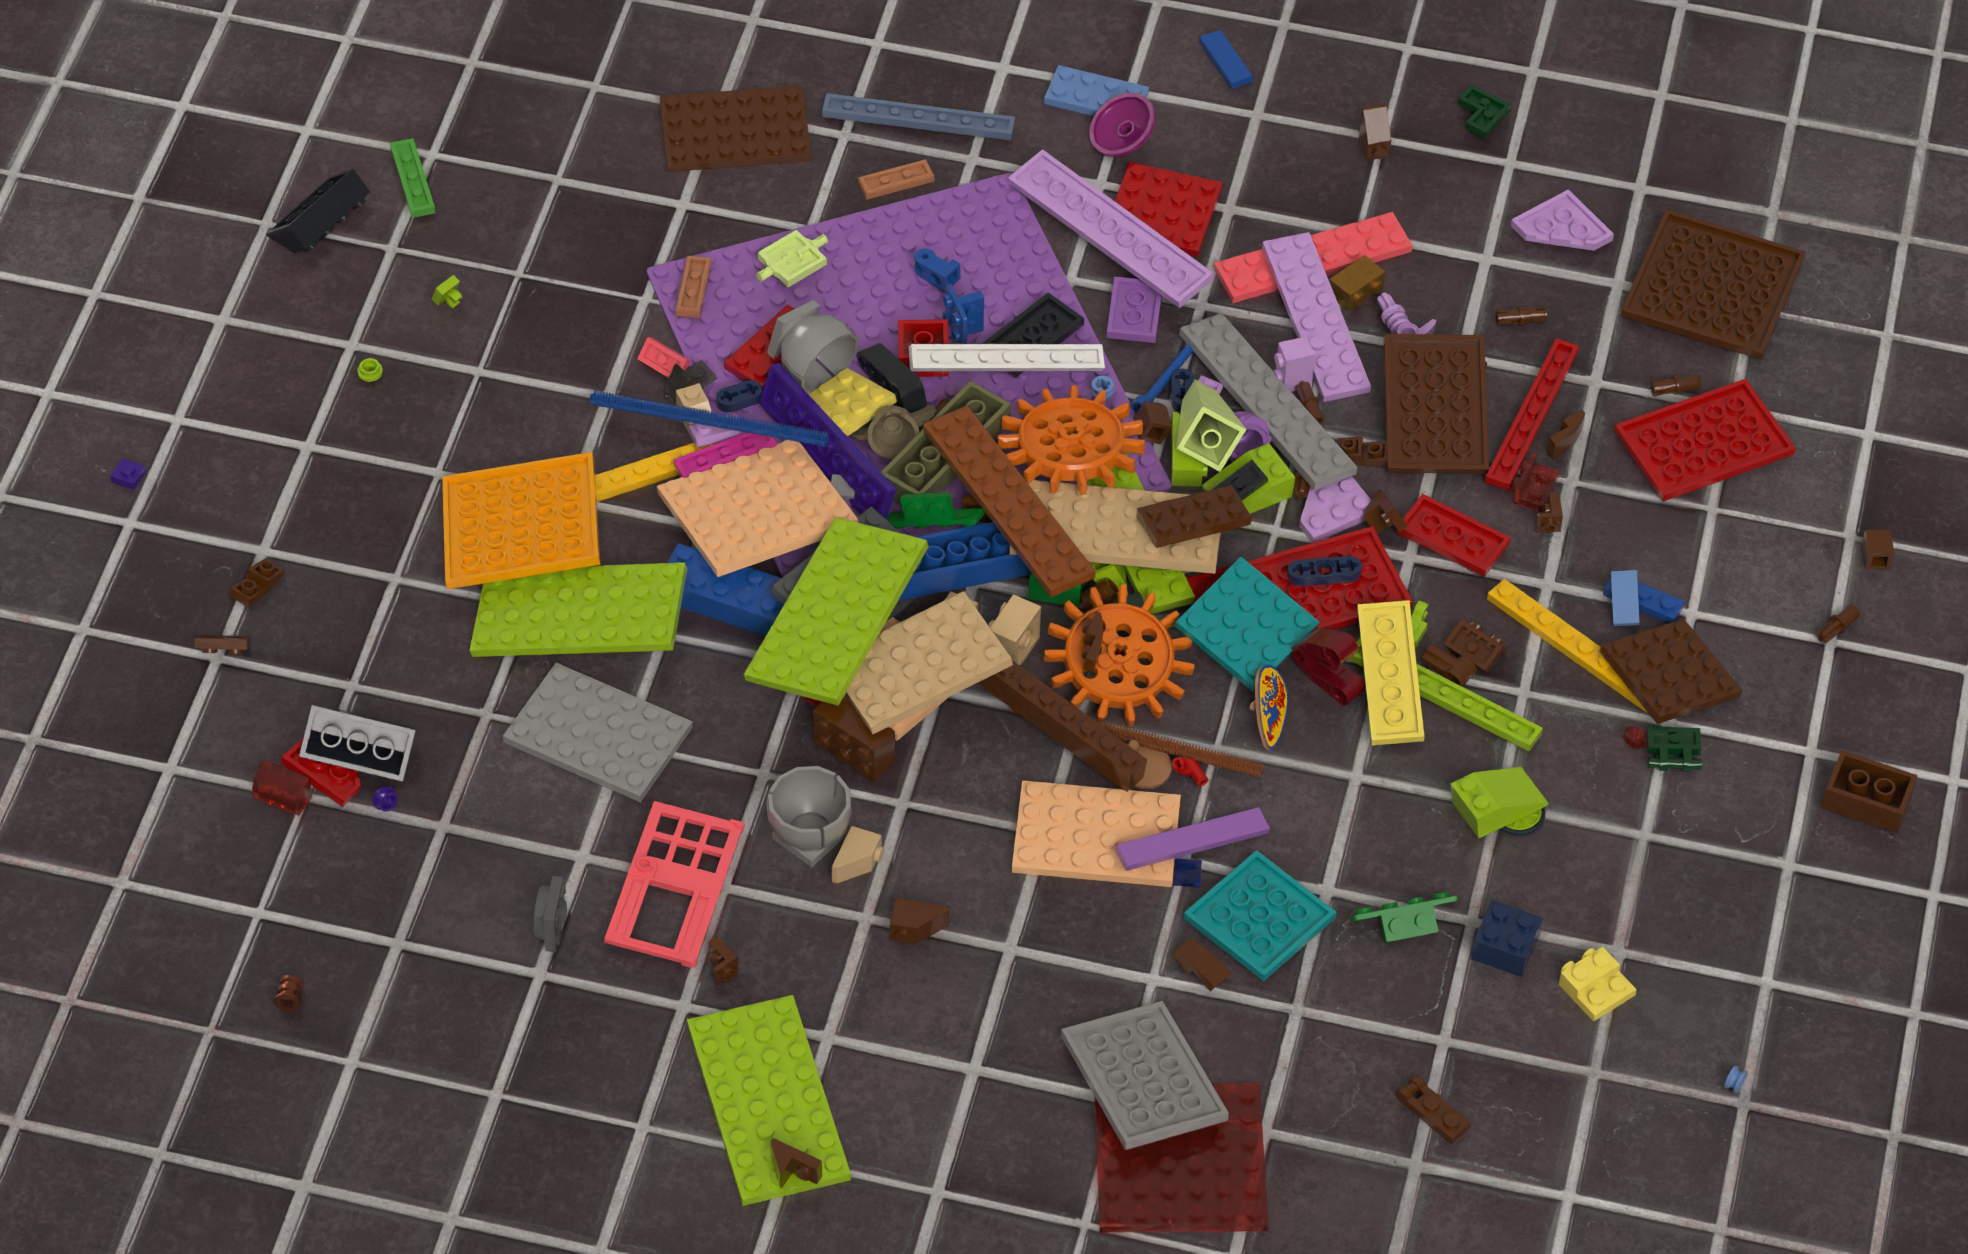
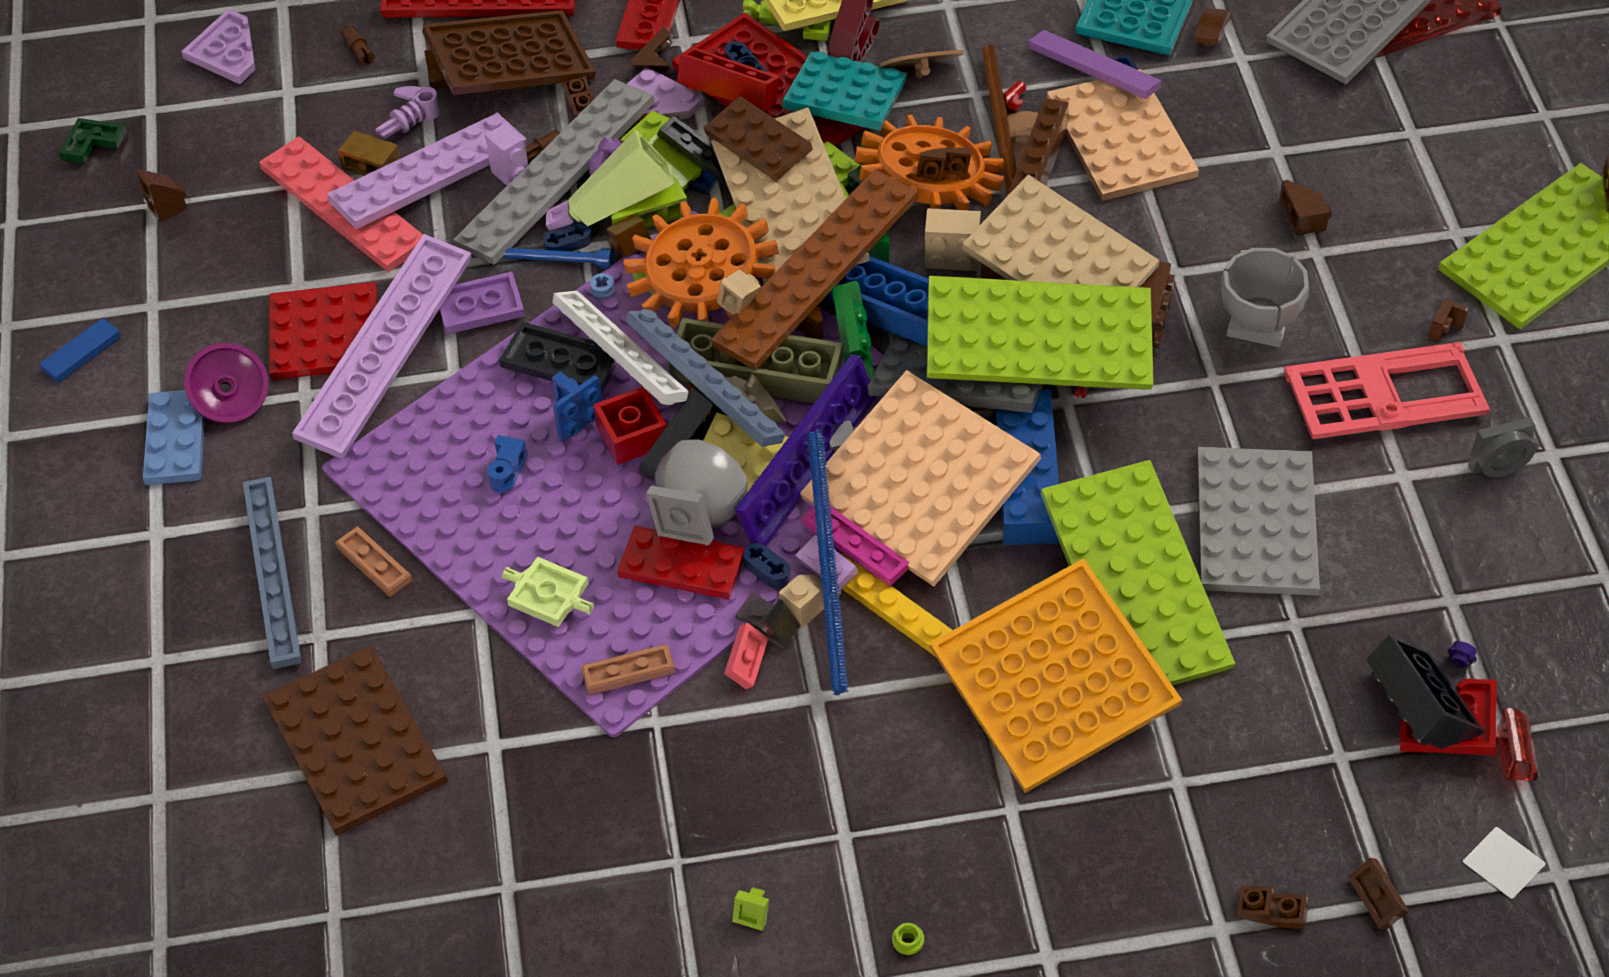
camera: 110 degrees left, 0 degrees up
none -> sand blue plate [625,309,786,447]
none -> red brick [677,47,780,112]
none -> tan slope [717,270,761,316]
none -> white sticker [1463,827,1546,899]

